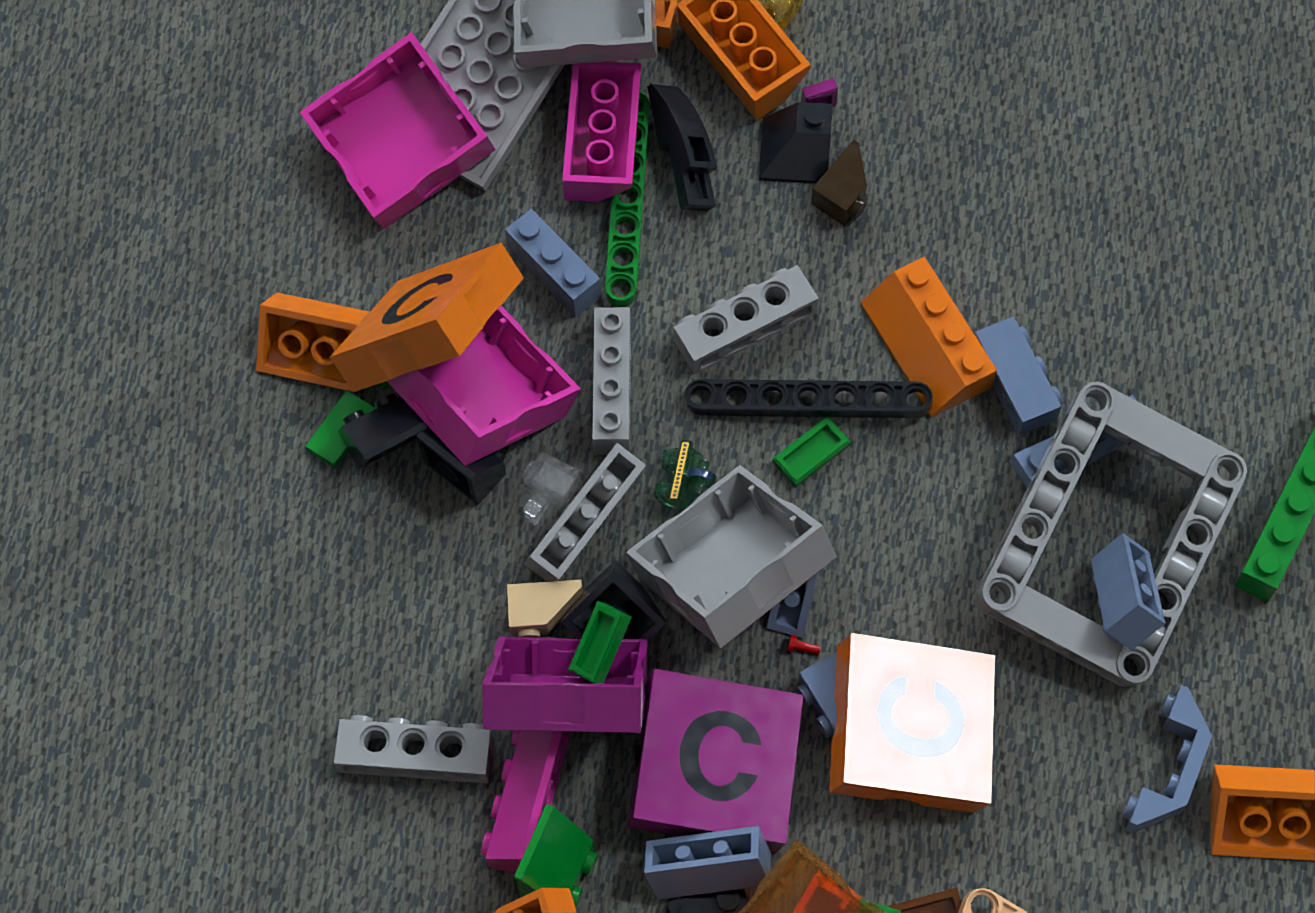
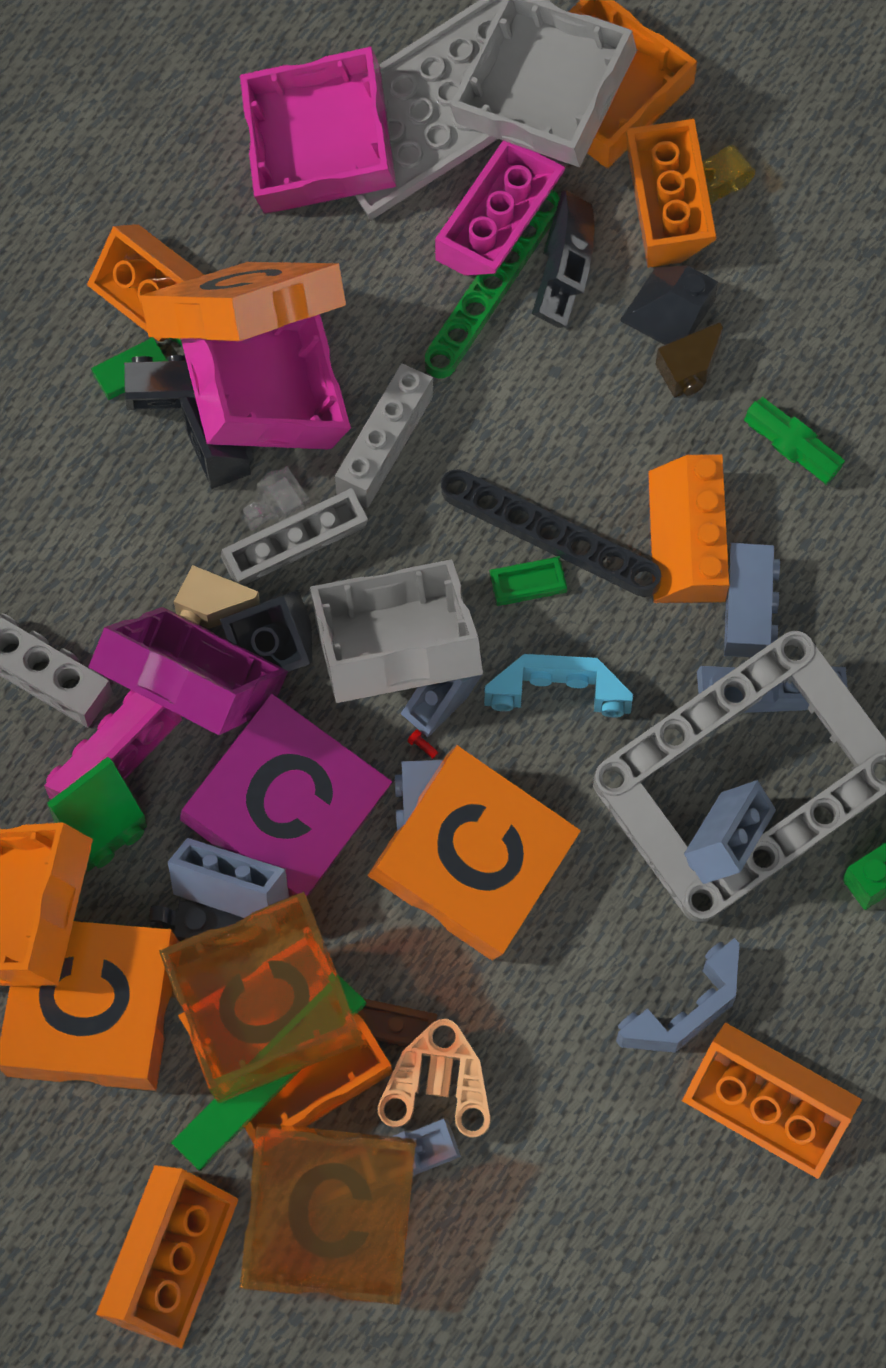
camera: 25 degrees right, 0 degrees up
sand blue brick [505,208,602,318] -> none
green tile [568,601,632,684] -> none
clear green hips [654,440,717,513] -> none
light grey brick [673,265,819,375] -> none
magenta tile [801,78,838,107] -> none
none -> medium azure slope [484,654,633,718]
none -> green piece [744,396,845,486]

